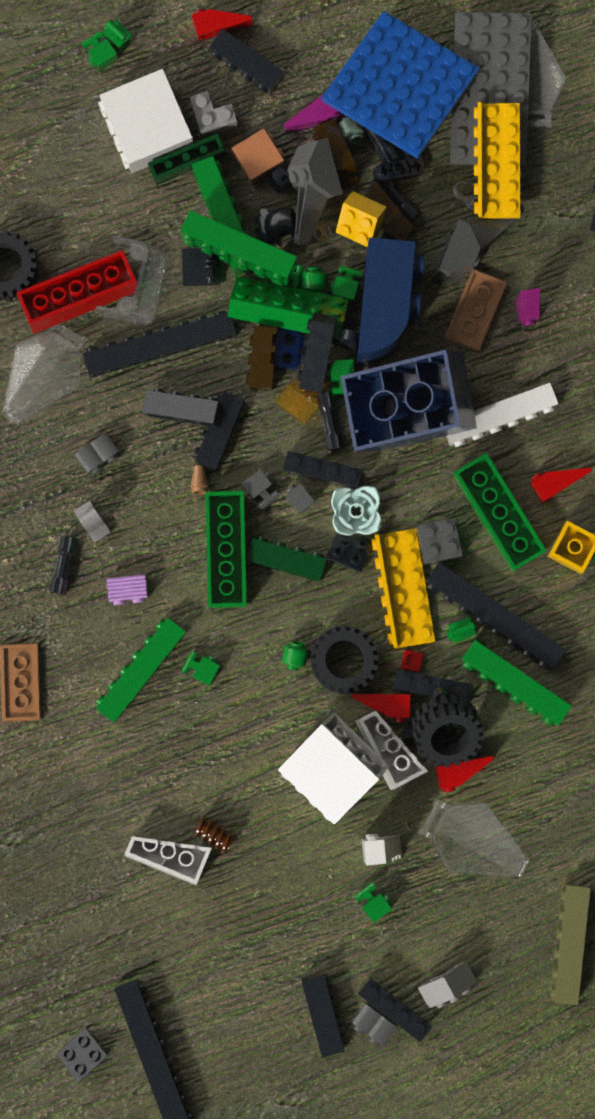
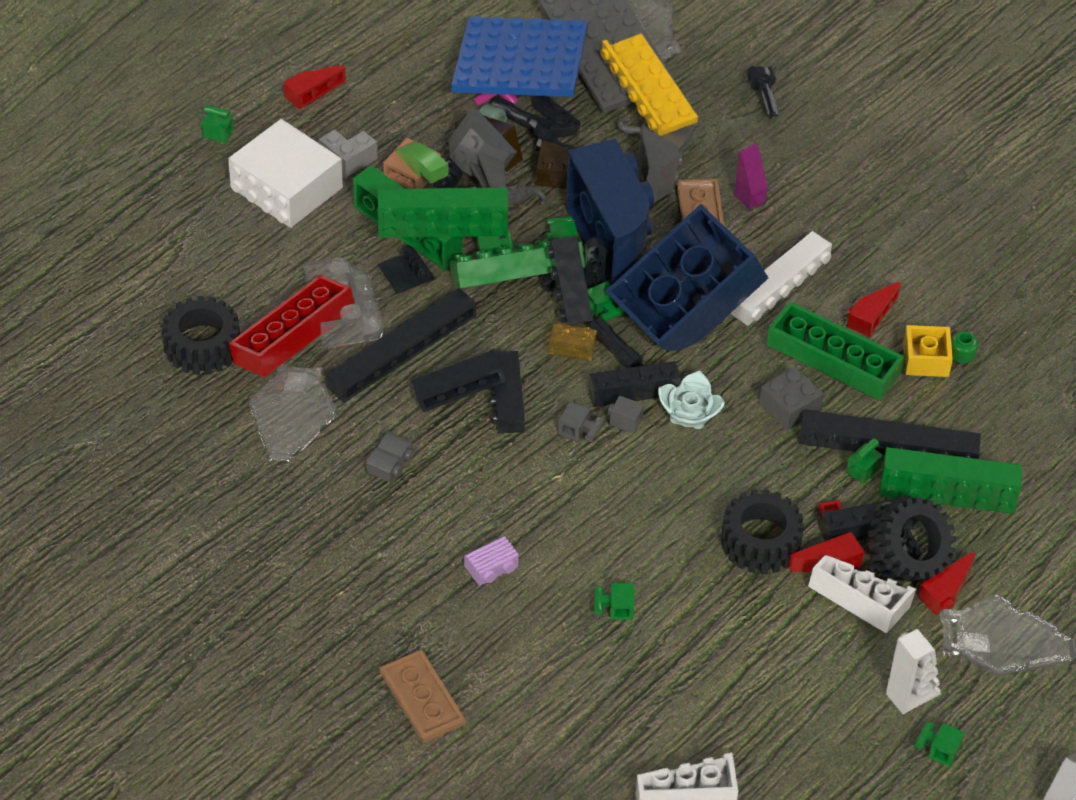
camera: 25 degrees left, 35 degrees down
black axle [49,535,78,595] -> none
light grey tile [74,500,111,543] -> none
green brick [81,31,118,72] -> none
green brick [96,618,187,723] -> none
dark green brick [147,134,225,186] -> none
medium nougat cone [190,466,209,495] -> none
reddish brown piece [194,815,237,855] -> none
green brick [205,491,247,609] -> none
black brick [209,29,284,95] -> none
dark brown wedge [246,326,277,391] -> none
dark green brick [246,536,326,582] -> none
clear blue brick [274,328,304,371] -> none
white brick [278,712,390,824] -> none
green head [282,641,309,671] -> none
magenta slope [284,95,341,132] -> none
green head [302,267,327,293] -> none
black hinge [326,533,372,573] -> none
yellow brick [336,191,387,247] -> none
yellow bracket [371,529,435,649] -> none
none -> bright green slope [396,142,448,184]

